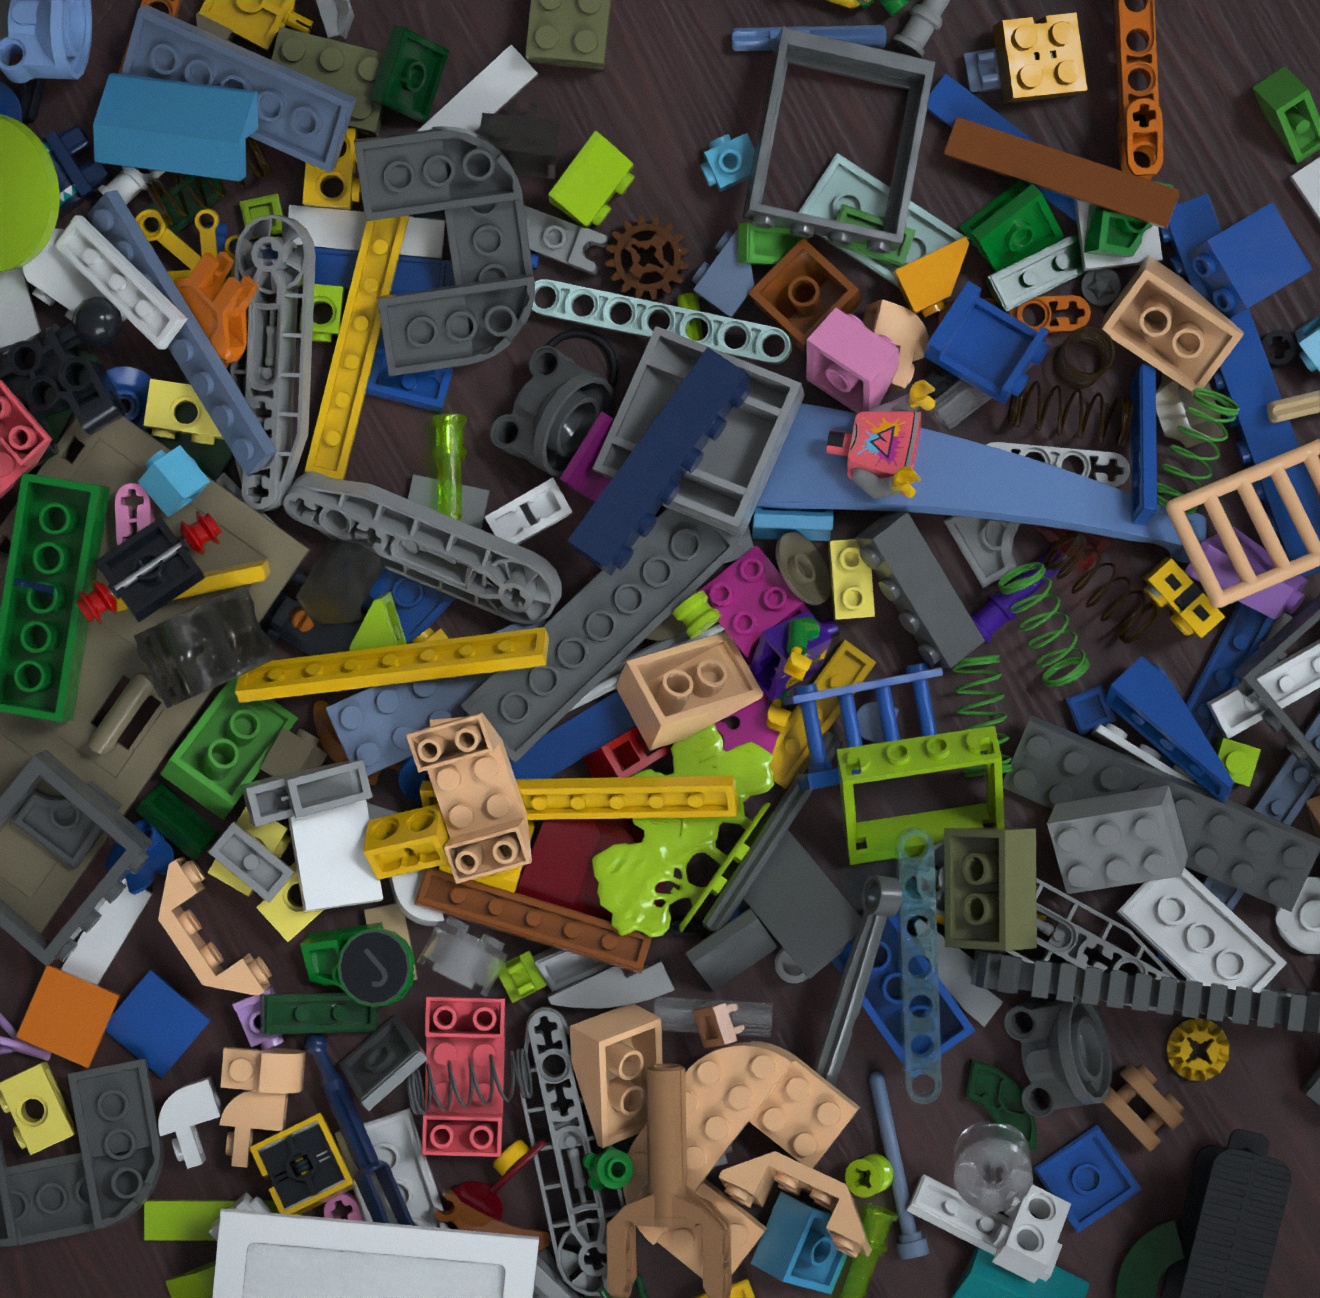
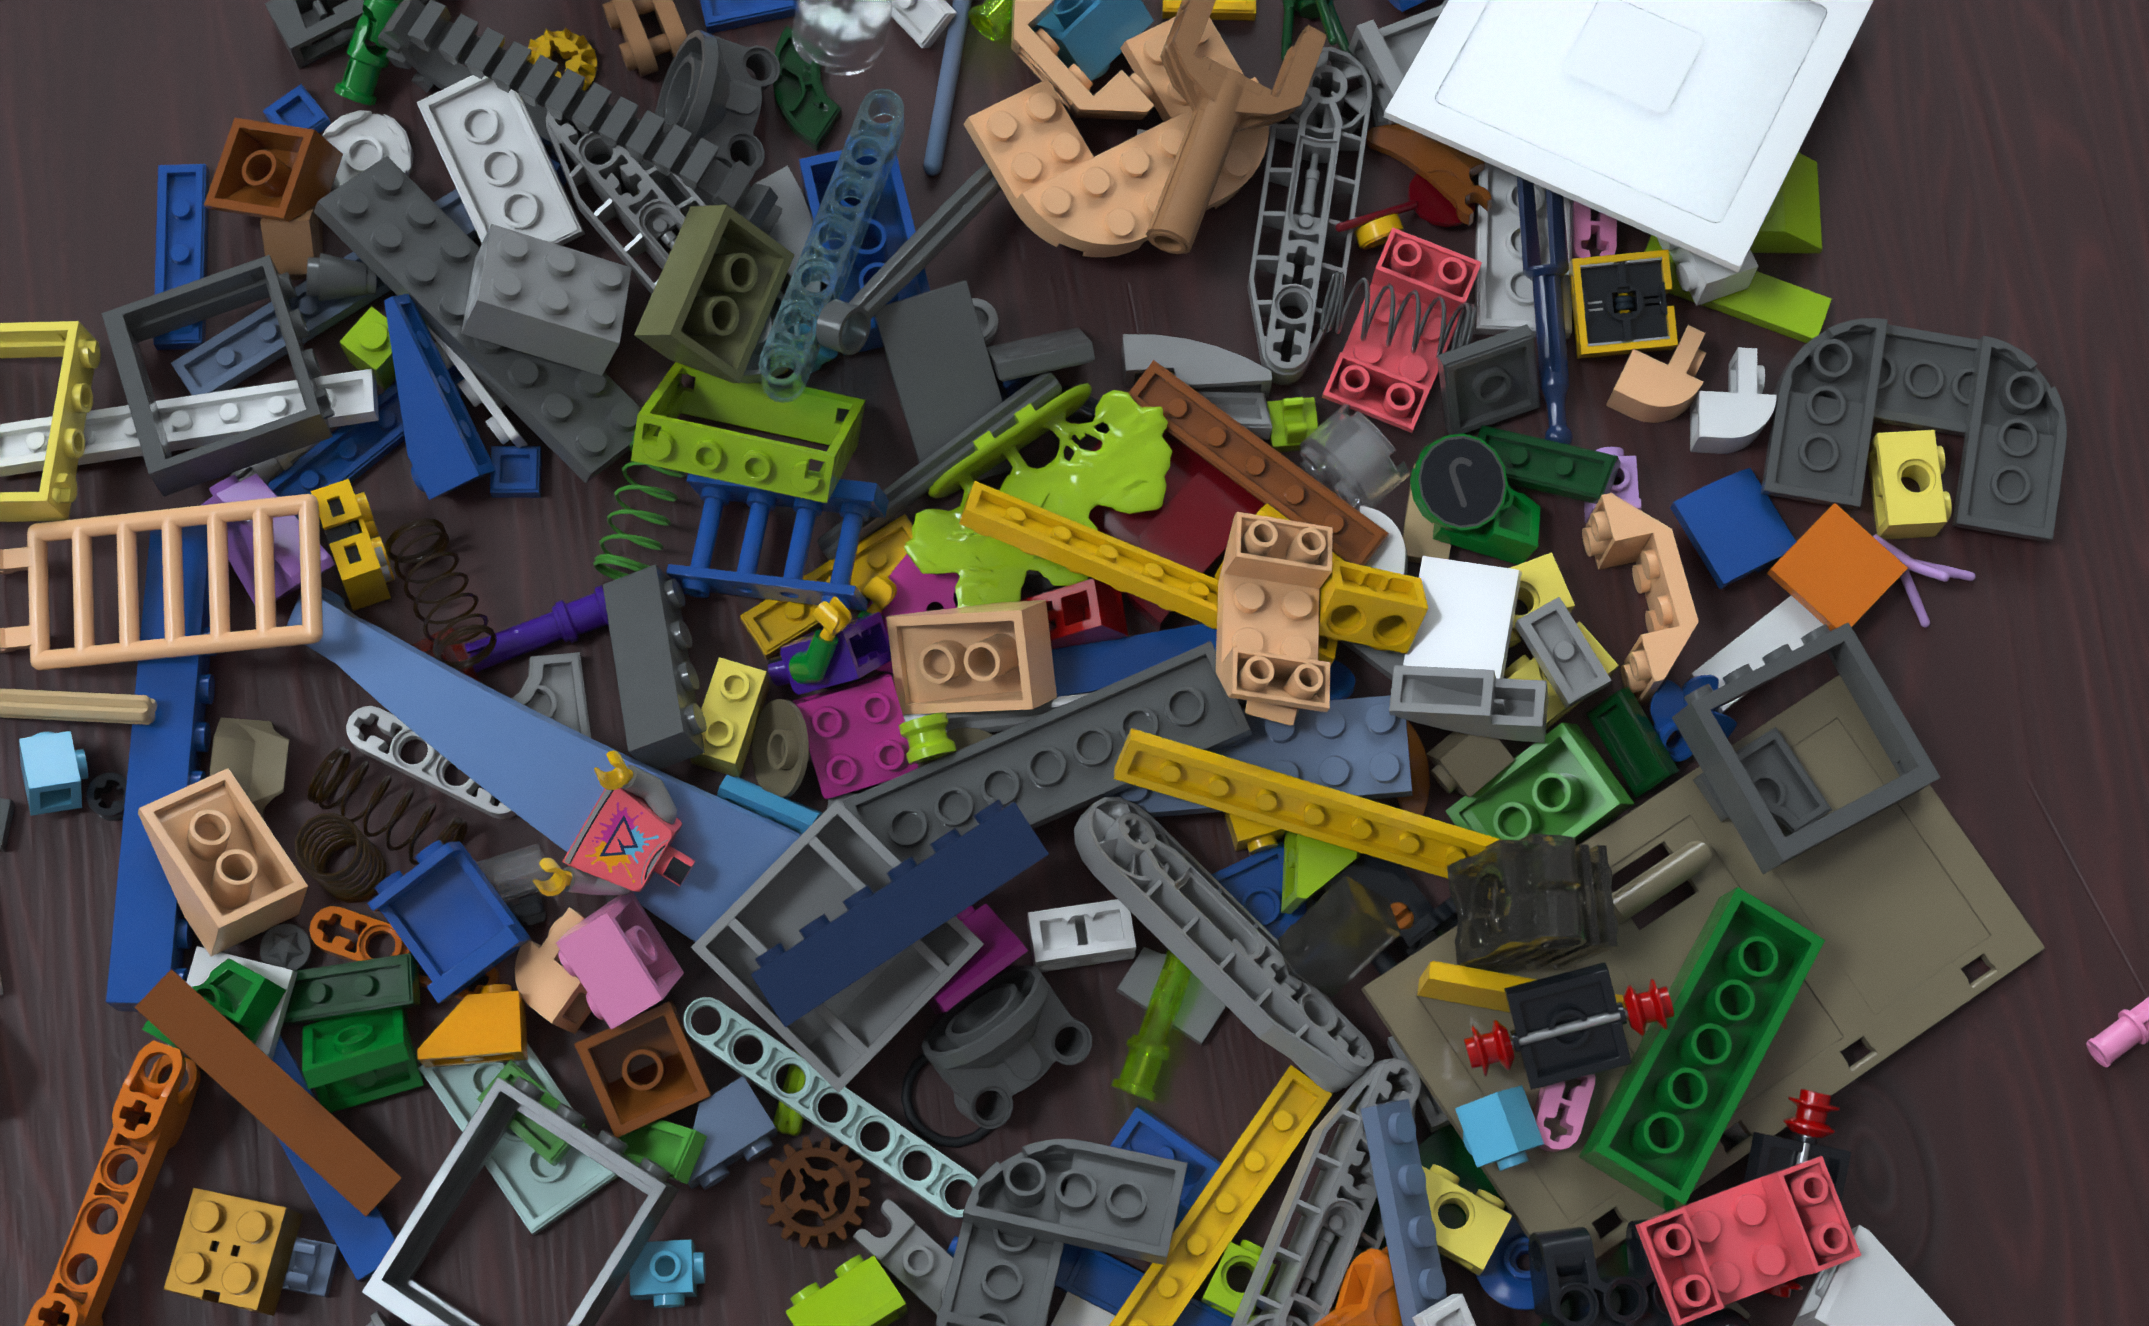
camera: 165 degrees left, 15 degrees down
clear blue piece [14,578,54,594] -> none
light nougat brick [220,1047,306,1094] -> none
light nougat slope [570,1004,663,1148] -> none
green brick [583,1147,633,1191] -> none
clear piece [654,996,773,1037] -> none
nougat tile [692,1003,745,1048] -> none
lime wheel [845,1154,894,1198] -> none
sand blue tile [856,702,899,743] -> none
bright green piece [998,562,1090,687] -> none
blue tile [1130,364,1157,525] -> none
bright green piece [1157,388,1240,514] -> none
blue panel [1188,202,1313,319] -> none
none -> dark grey cone [306,253,377,301]

